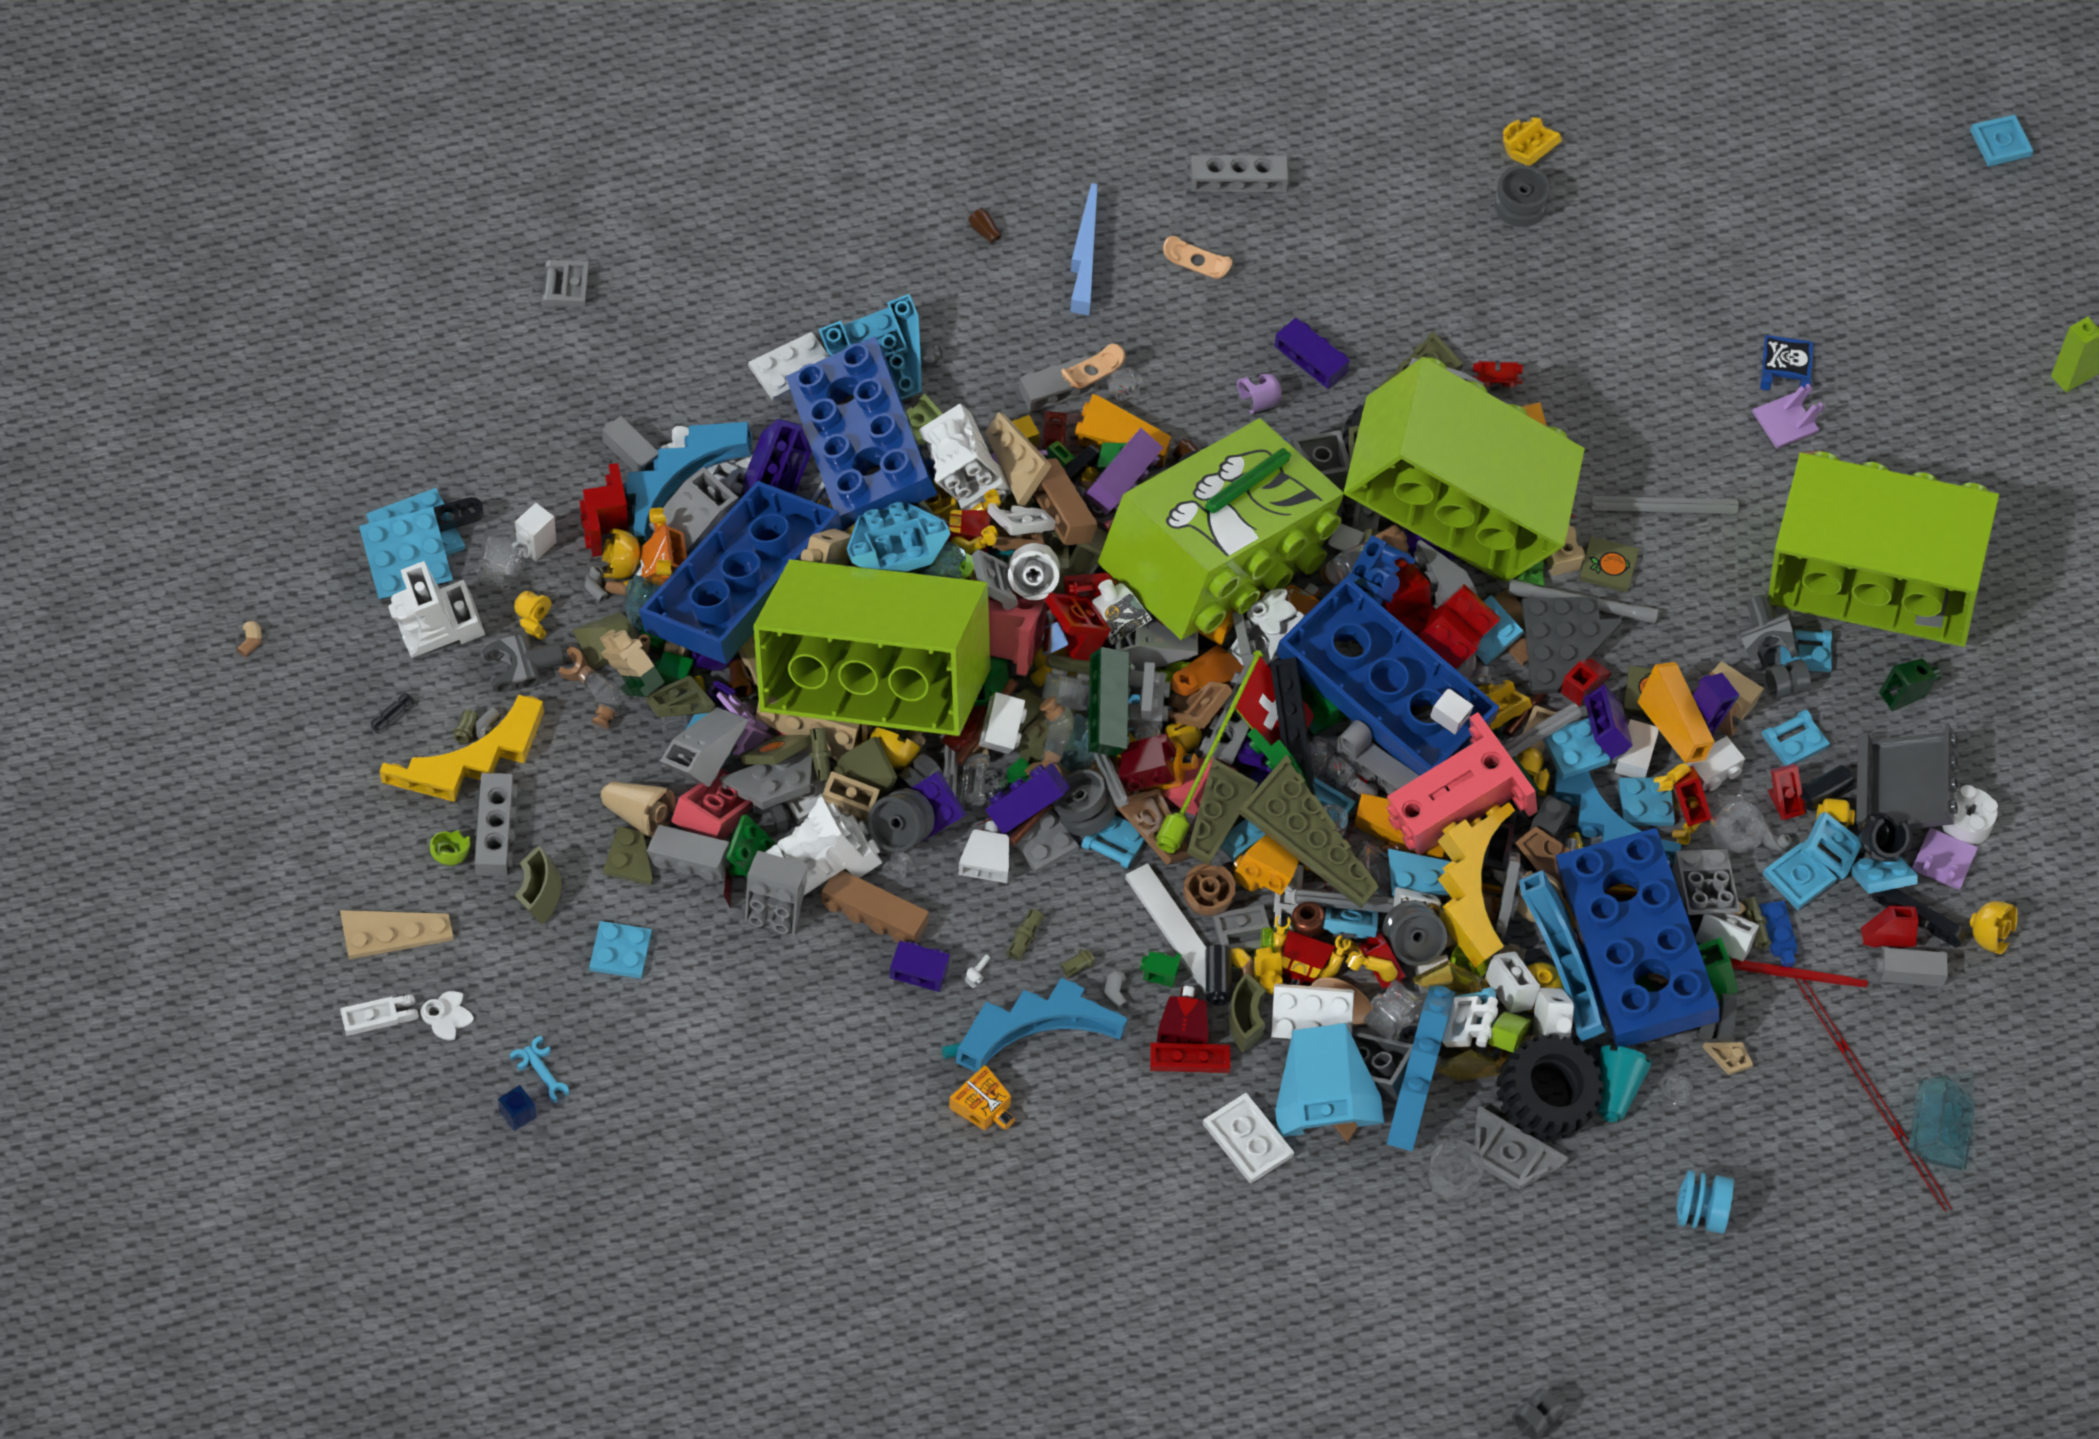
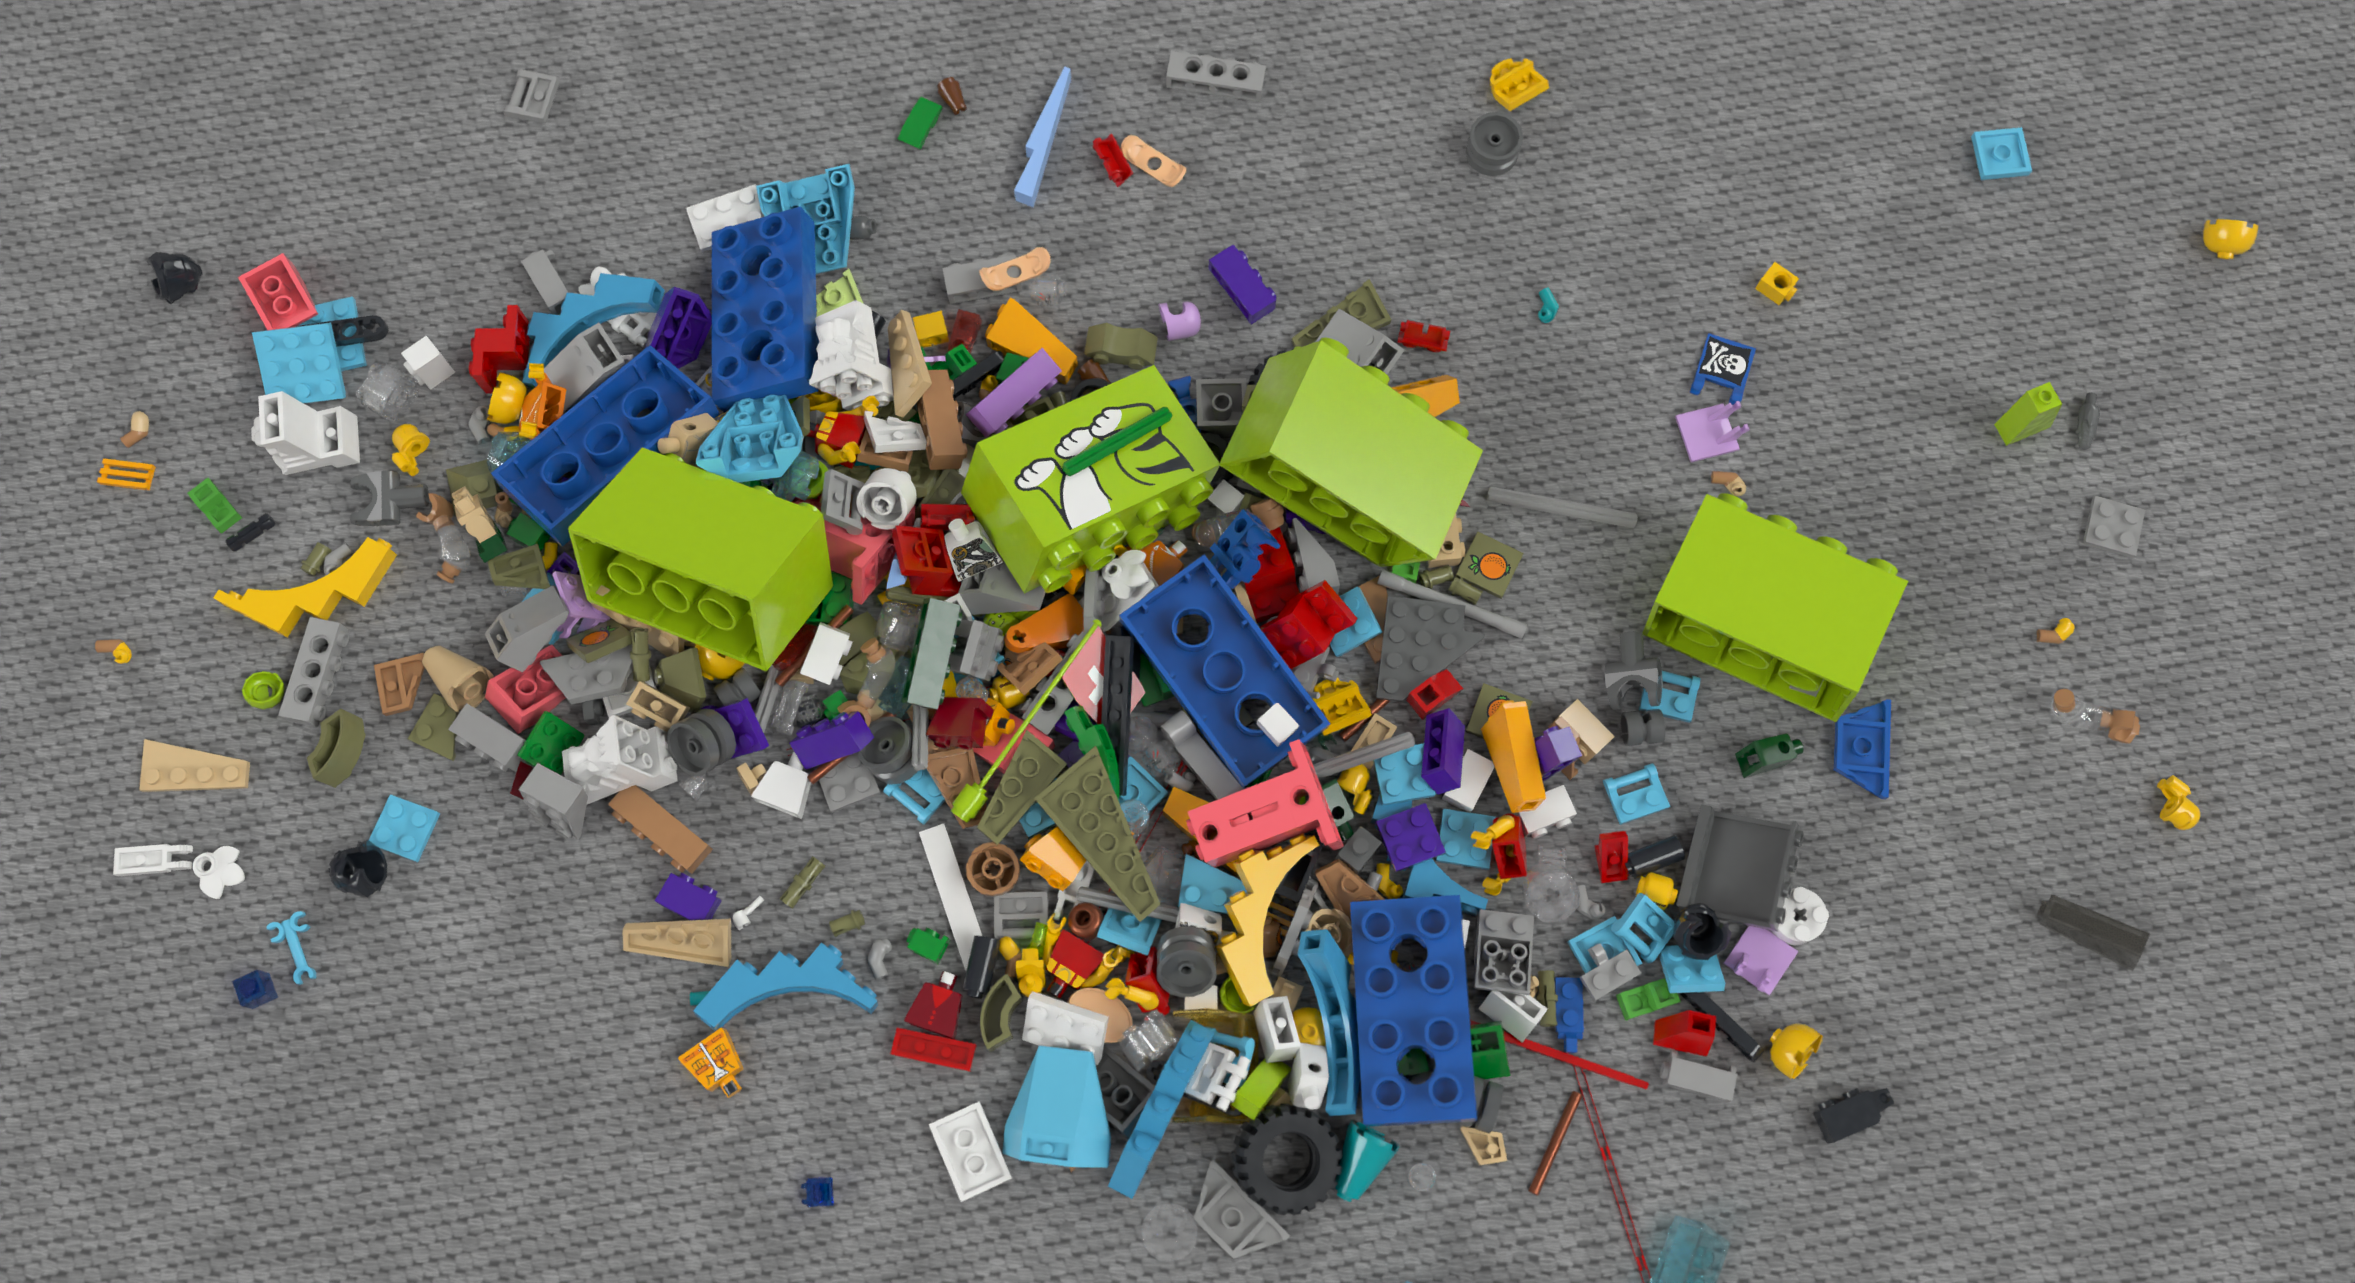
camera: 15 degrees right, 15 degrees up
none -> arm [95,639,132,664]
none -> light orange tile [97,458,156,490]
none -> black helmet [147,252,202,304]
none -> bright green slope [187,478,242,534]
none -> coral slope [238,253,318,330]
none -> black helmet [328,840,387,897]
none -> medium nougat wing [374,653,425,716]
none -> tan wing [622,919,731,967]
none -> tan tile [737,763,767,796]
none -> clear blue tile [801,1177,834,1207]
none -> green slope [898,97,943,150]
none -> olive brick [1084,322,1158,370]
none -> red hinge [1092,134,1133,187]
none -> dark purple plate [1375,803,1446,872]
none -> olive pin [1419,565,1454,589]
none -> olive pin [1448,577,1483,605]
none -> copper bar [1528,1091,1583,1196]
none -> teal arm [1538,287,1559,323]
none -> light grey plate [1579,943,1641,1001]
none -> bright green slope [1616,978,1681,1021]
none -> yellow brick [1755,262,1799,306]
none -> black hinge [1813,1088,1894,1144]
none -> blue wing [1834,699,1891,800]

